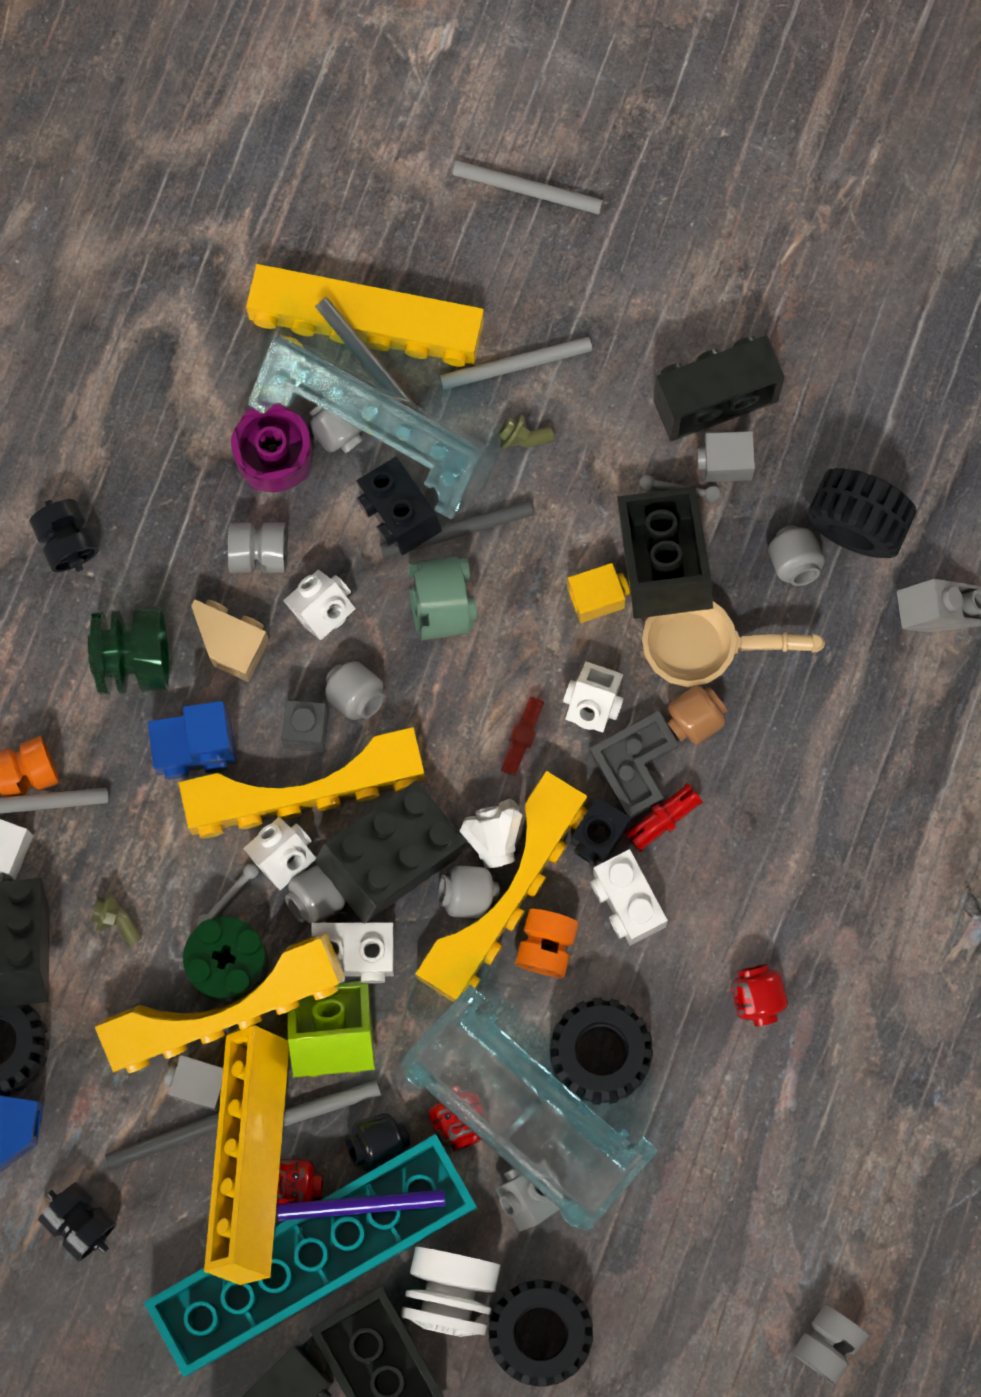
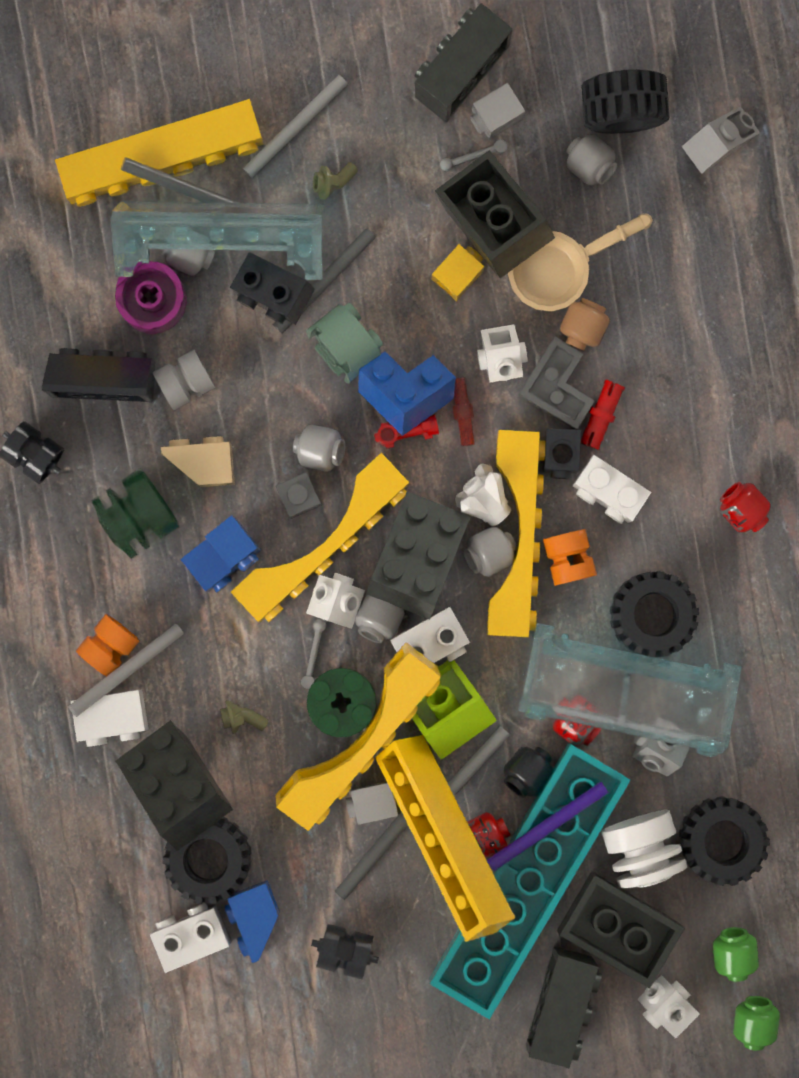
camera: 30 degrees left, 10 degrees up
white brick [283,569,356,640] -> none
none -> black slope [42,348,155,403]
none -> blue brick [358,351,456,436]
none -> red bar [374,414,439,449]

